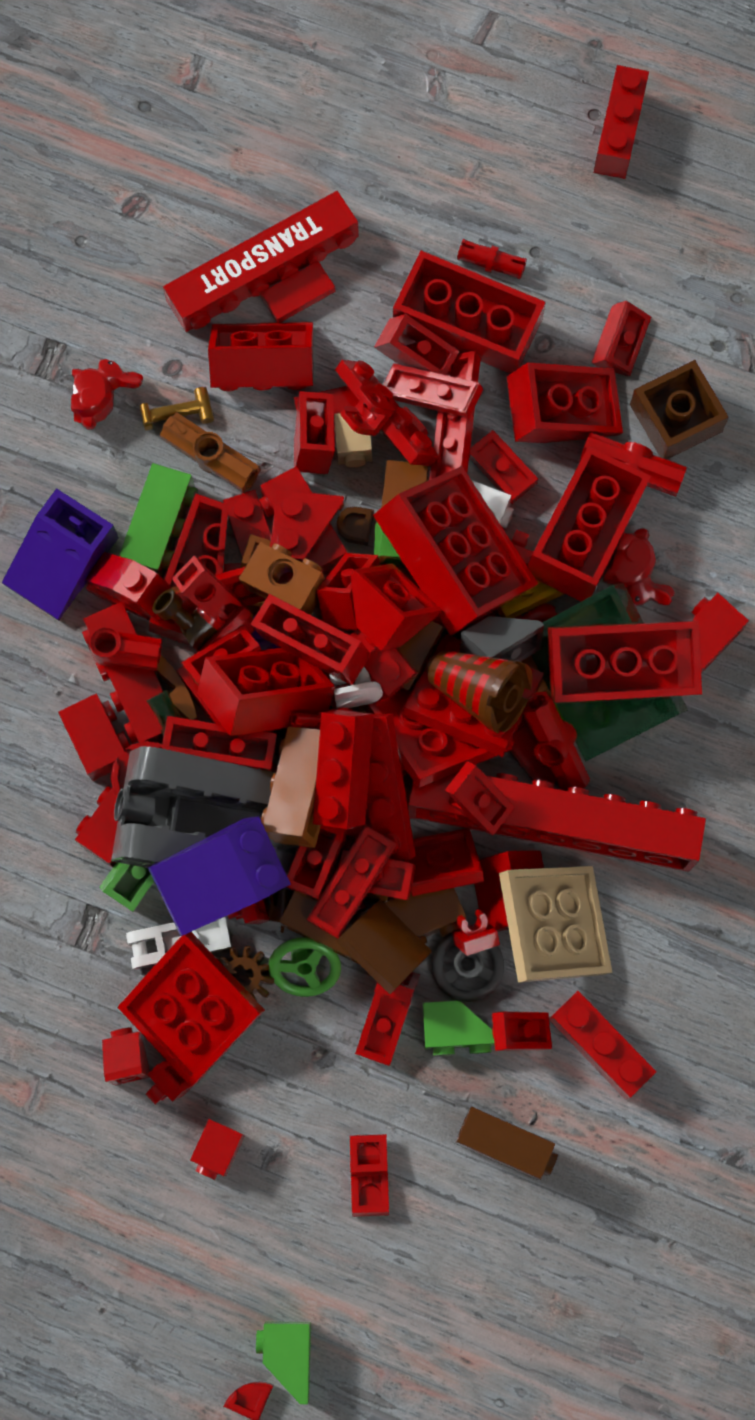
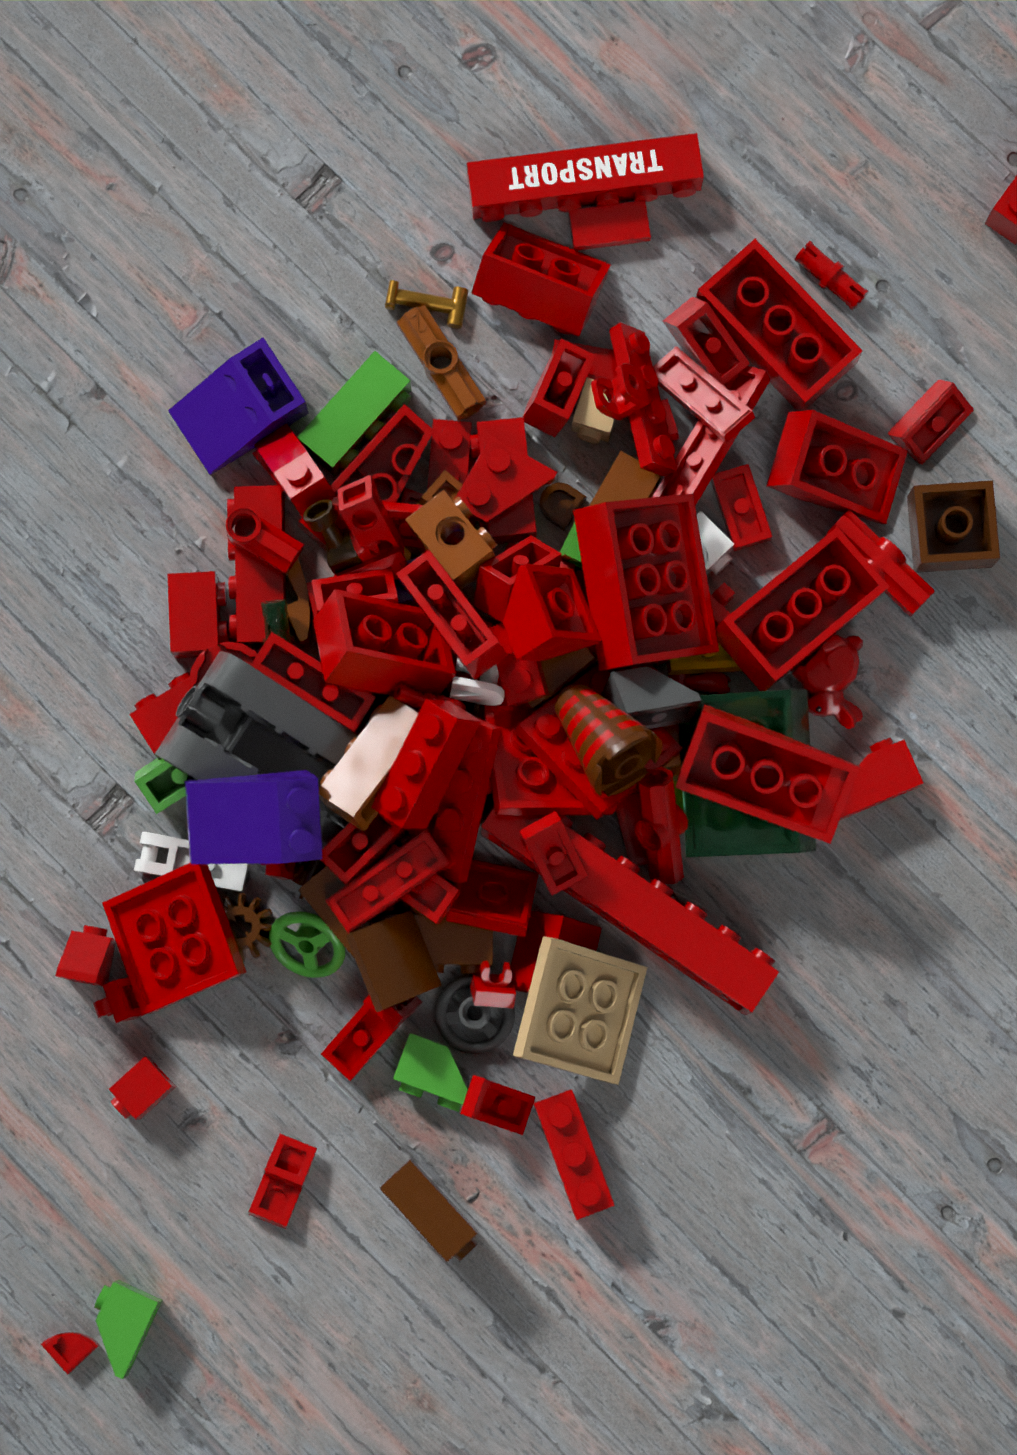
camera: 20 degrees right, 5 degrees up
red animal [71,359,143,430] -> none

